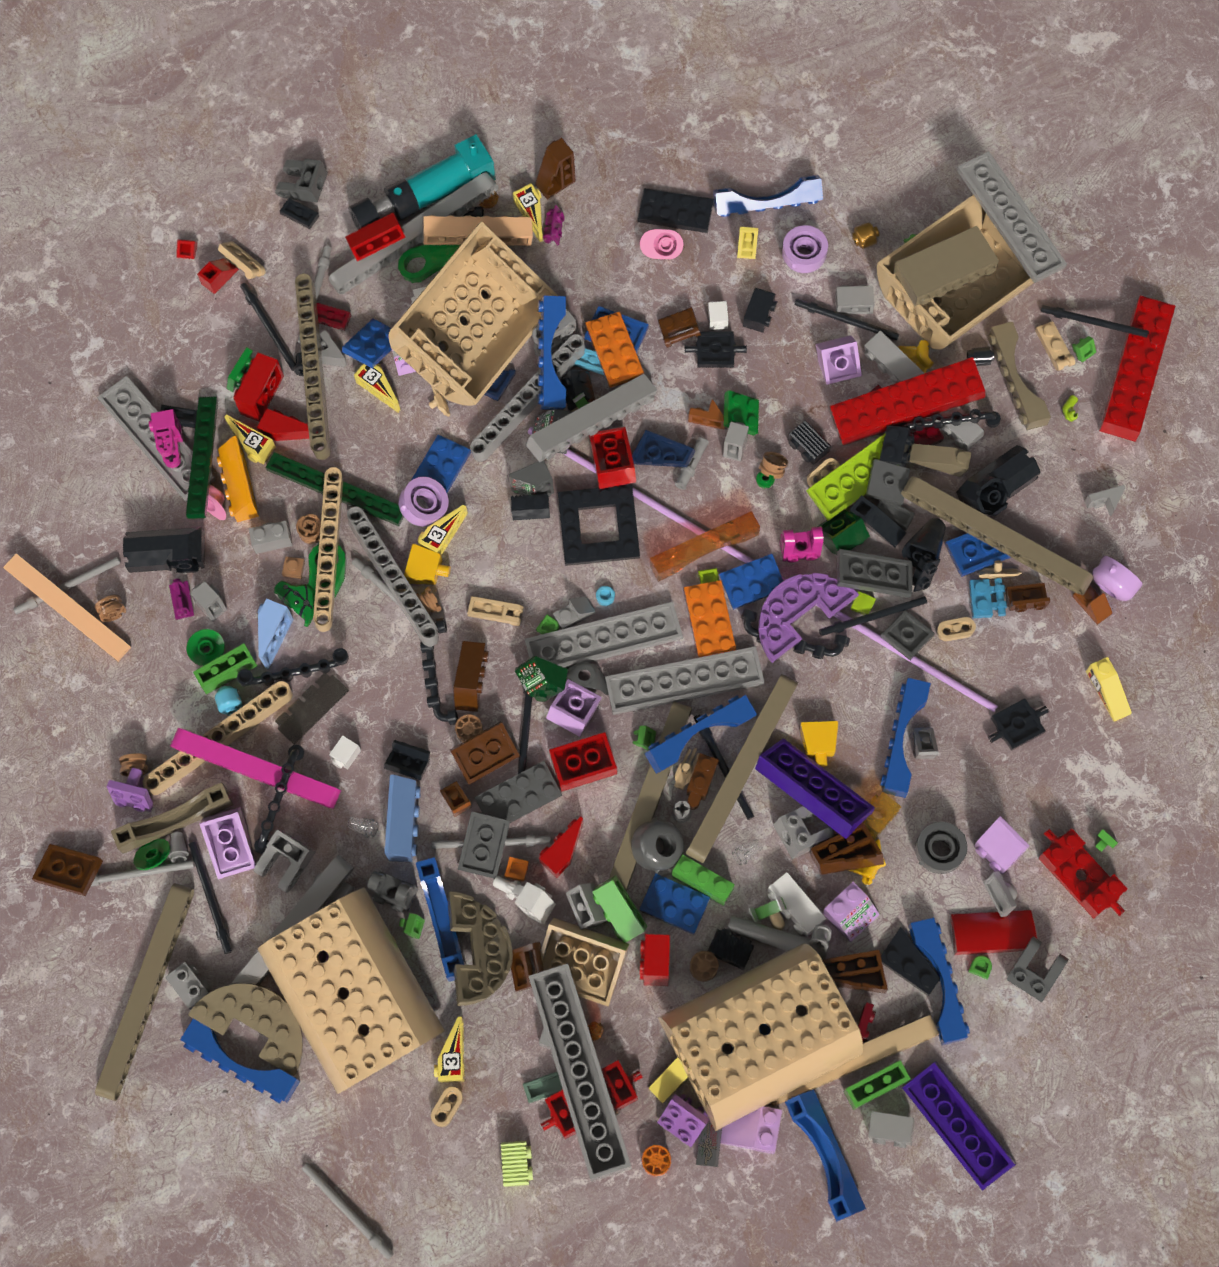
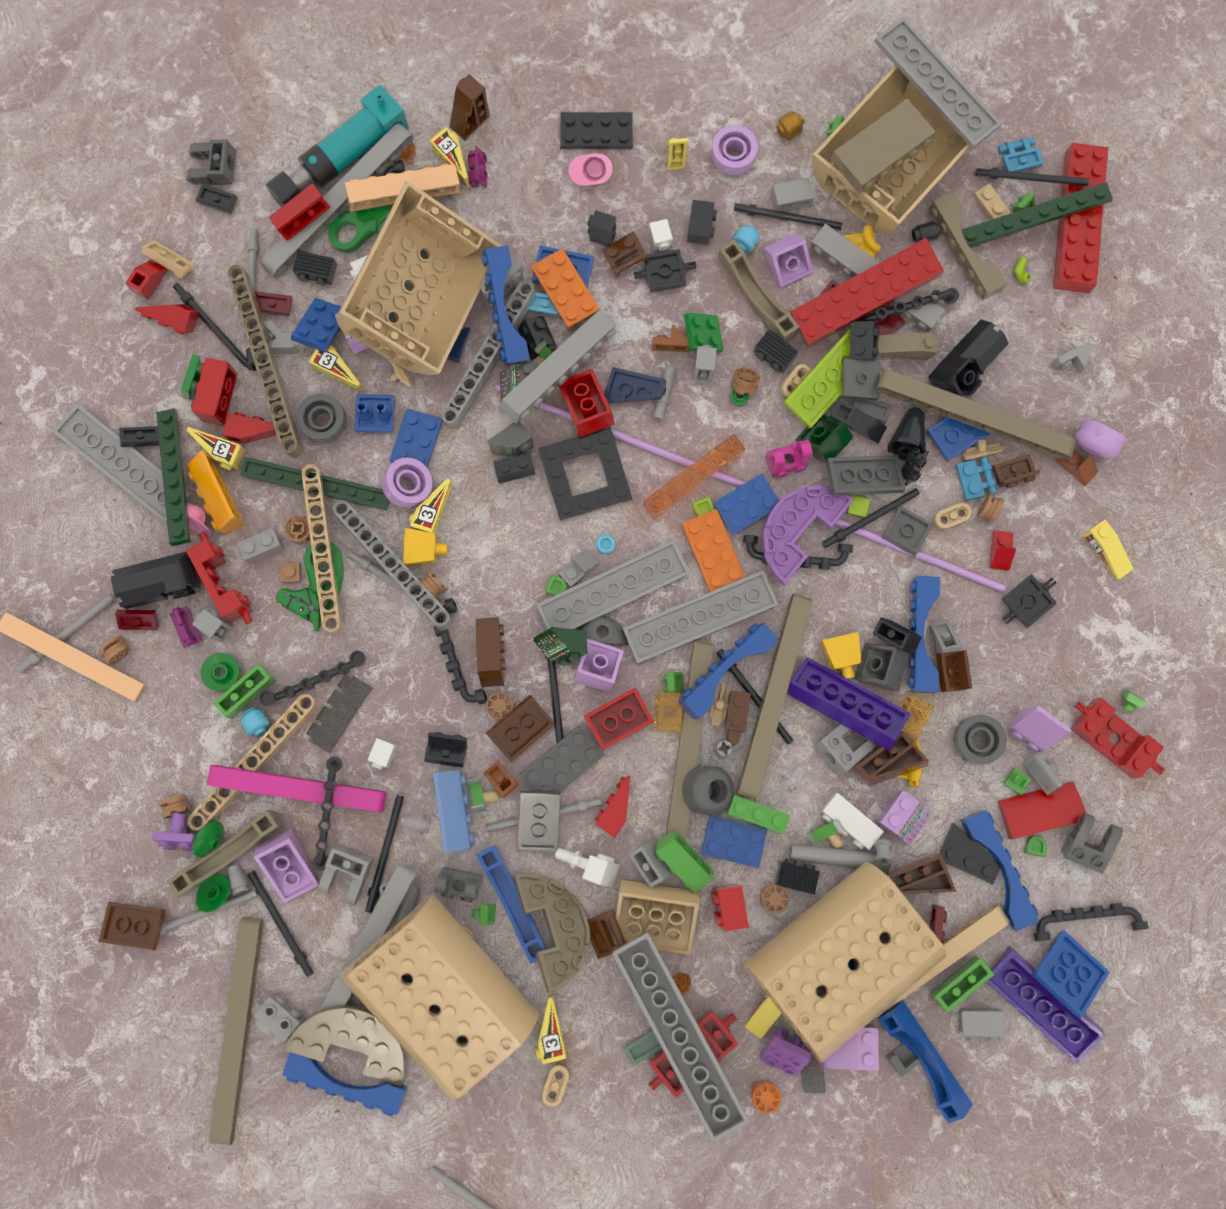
camera: 15 degrees left, 10 degrees up
dark pink brick [149,409,183,468] -> none
red slope [176,239,198,259] -> none
light blue slope [258,598,294,669] -> none
tan plate [467,596,524,626] -> none
yellowish green brick [501,1141,533,1187] -> none
orange plate [505,857,529,882] -> none
arch [713,175,823,217] -> none
none -> dark red plate [115,609,159,630]
none -> red slope [135,304,199,335]
none -> red brick [186,531,253,625]
none -> green dish [192,821,224,858]
none -> black brick [293,250,337,286]
none -> dark grey piece [296,394,347,444]
none -> blue plate [354,394,395,433]
none -> black bar [365,795,404,913]
none -> piece [466,777,501,813]
none -> black brick [587,210,616,246]
none -> clear yellow brick [654,691,683,733]
none -> dark tan arch [718,239,800,342]
none -> medium azure head [732,226,759,254]
none -> dark grey slope [855,643,909,691]
none -> black brick [873,617,922,653]
none -> dark grey panel [885,1043,920,1077]
none -> reddish brown bracket [936,650,972,692]
none -> dark green plate [962,182,1113,248]
none -> medium nougat wheel [978,493,1004,523]
none -> red slope [989,530,1016,571]
none -> dark azure plate [998,138,1043,172]
none -> bright green tile [1003,768,1032,795]
none -> blue plate [1032,930,1110,1018]
none -> black bar [1033,903,1149,941]

